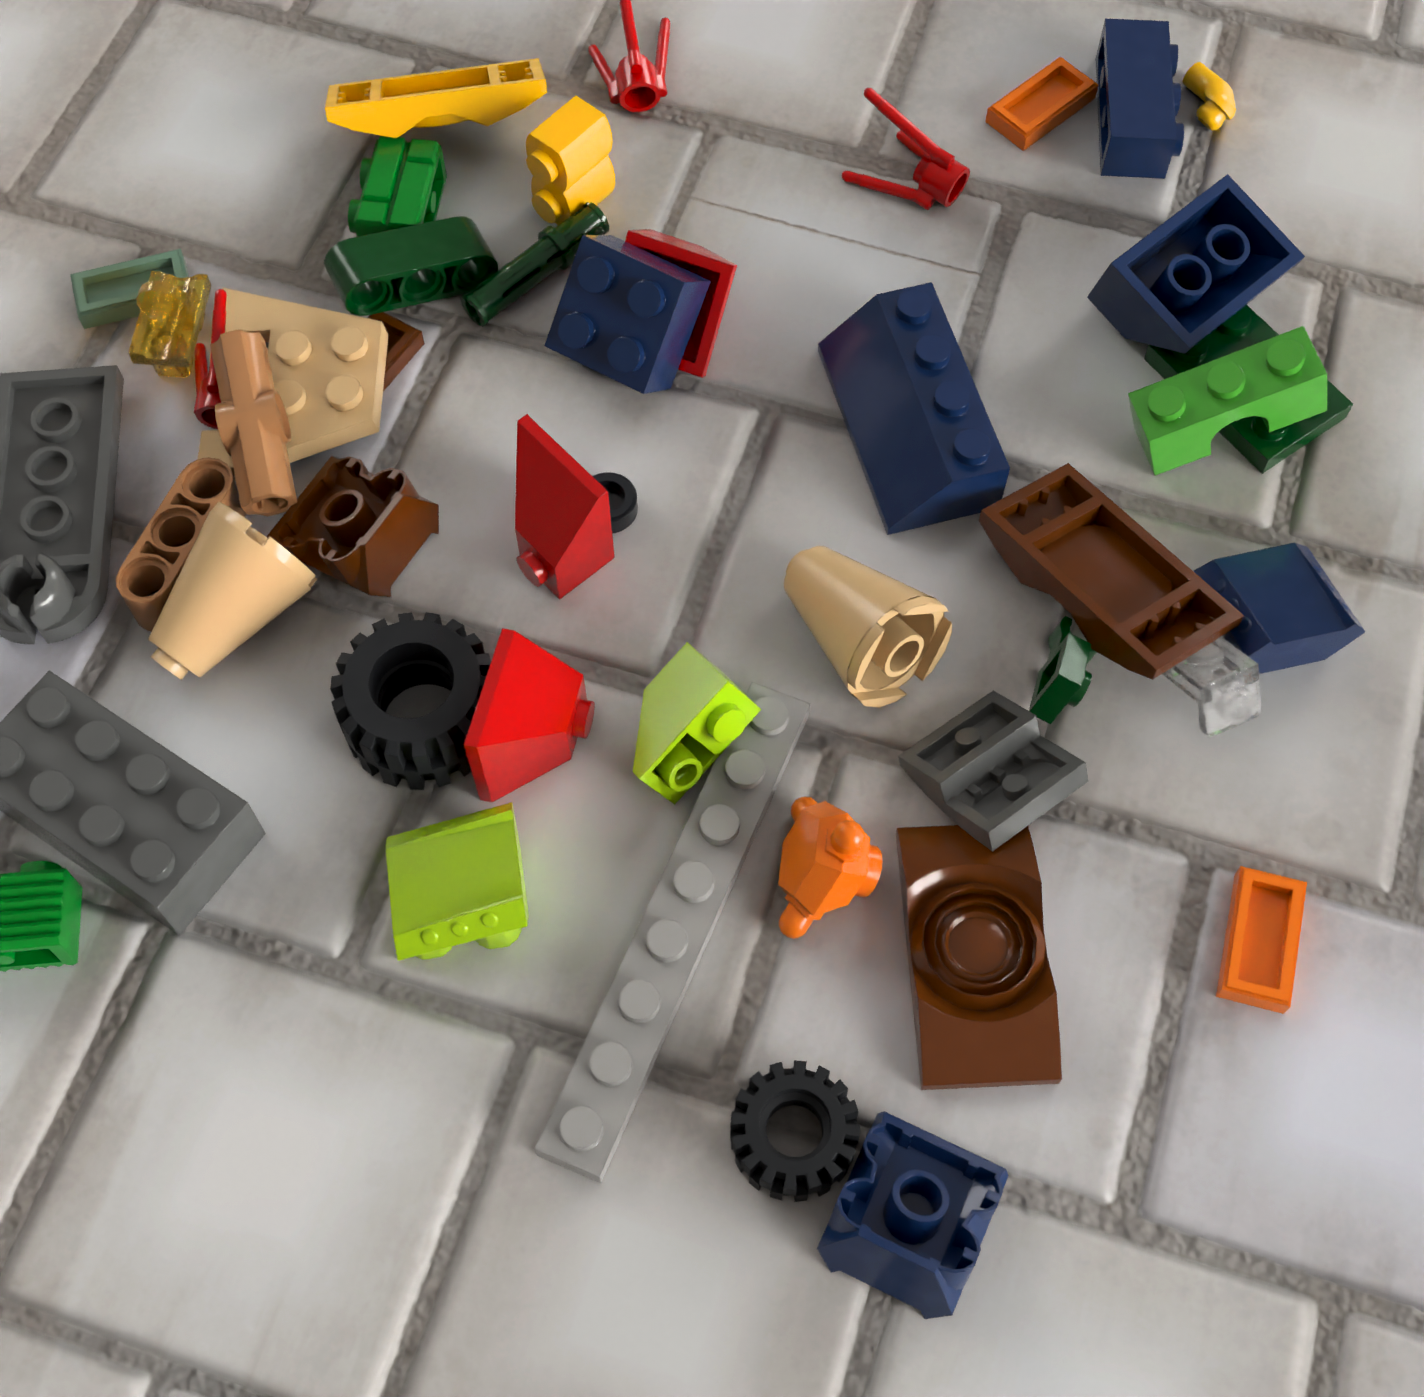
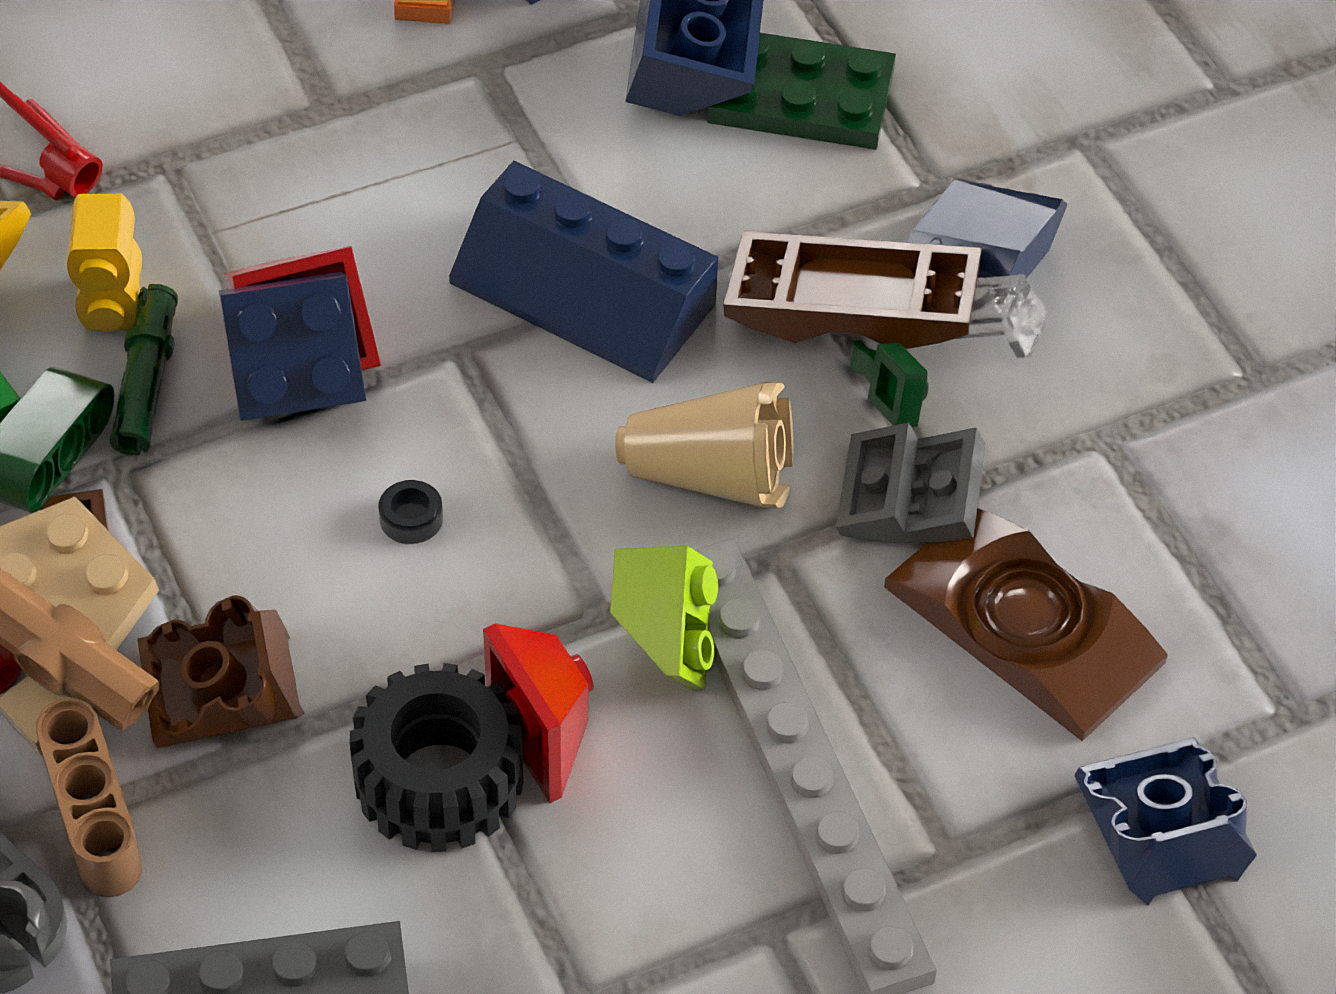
camera: 45 degrees left, 10 degrees down
tan cone [148,502,318,680] -> none
lime slope [386,802,529,961] -> none
red slope [515,414,615,600] -> none
black tyre [730,1060,860,1202] -> none
orange rock [778,796,882,939] -> none
red plant [842,88,970,210] -> none
bright green arch [1128,326,1327,476] -> none
orange tile [1216,866,1307,1014] -> none

